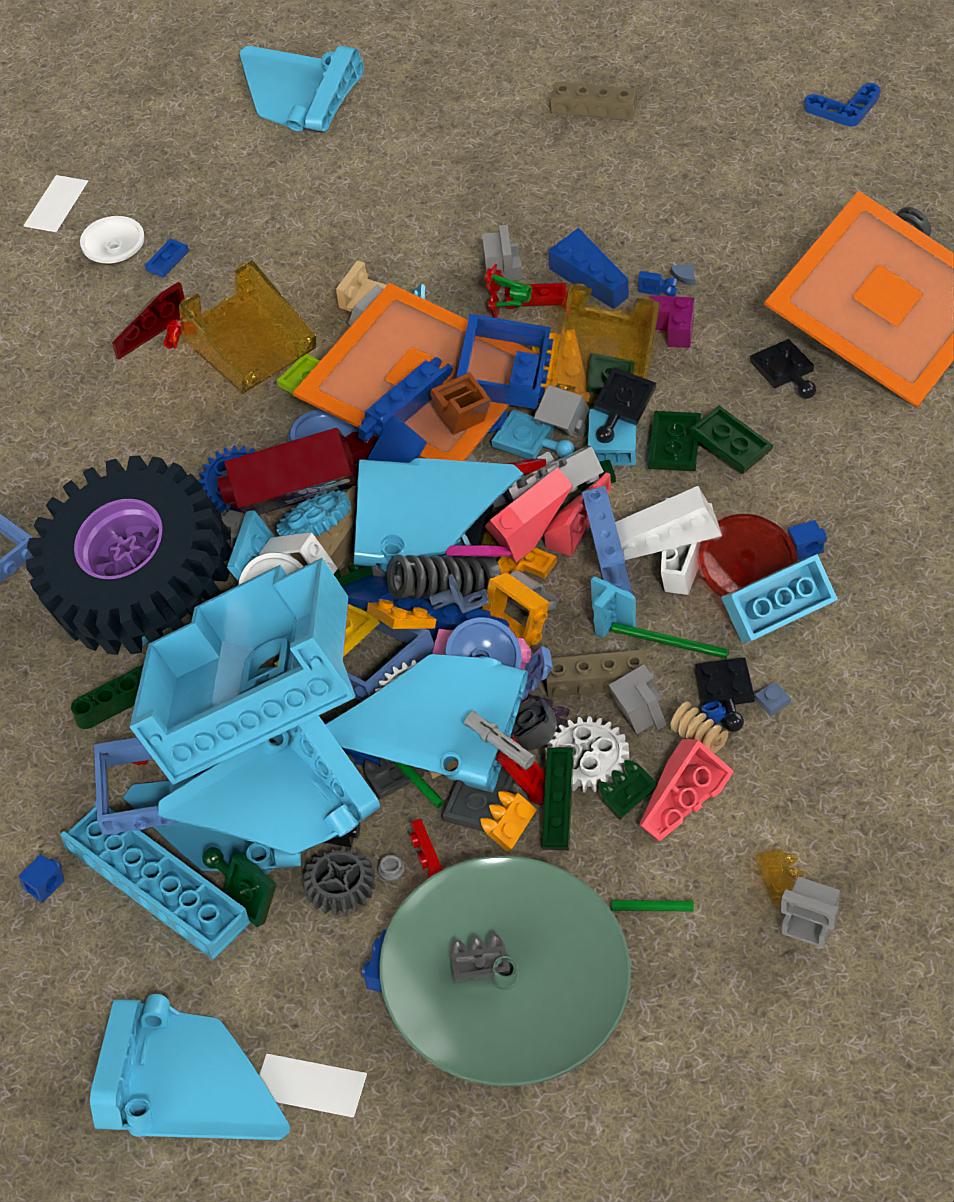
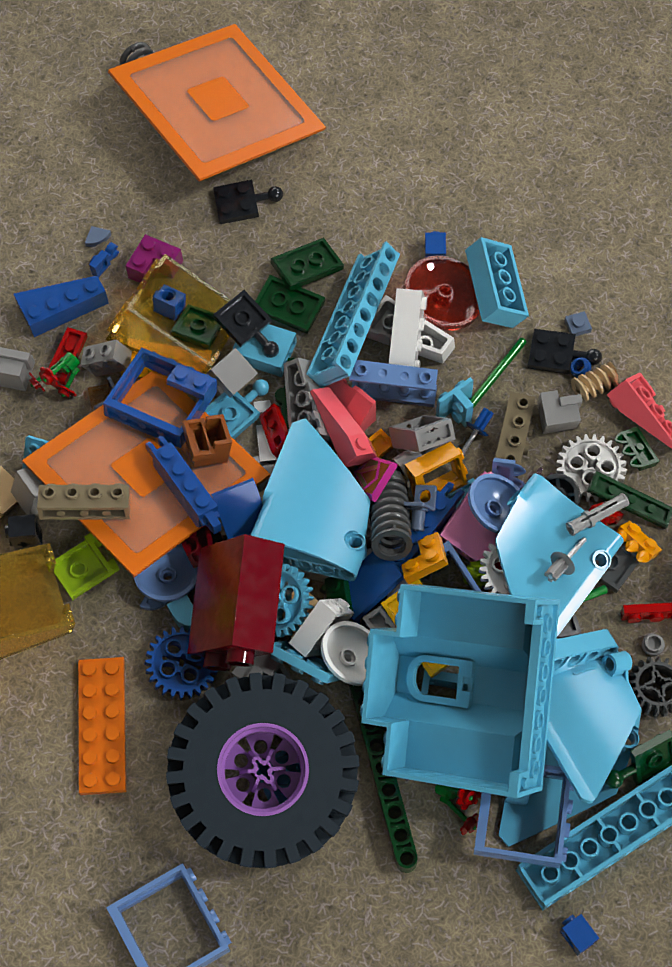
camera: 75 degrees left, 15 degrees up
none -> black brick [5,514,43,553]
none -> dark tan brick [37,483,131,520]
none -> orange plate [78,657,126,795]
none -> light grey brick [80,340,132,376]
none -> blue brick [152,284,186,321]
none -> medium azure tile [307,241,400,388]
none -> light grey window [388,415,456,452]
none -> blue piece [462,408,494,454]
none -> light grey piece [544,537,587,582]

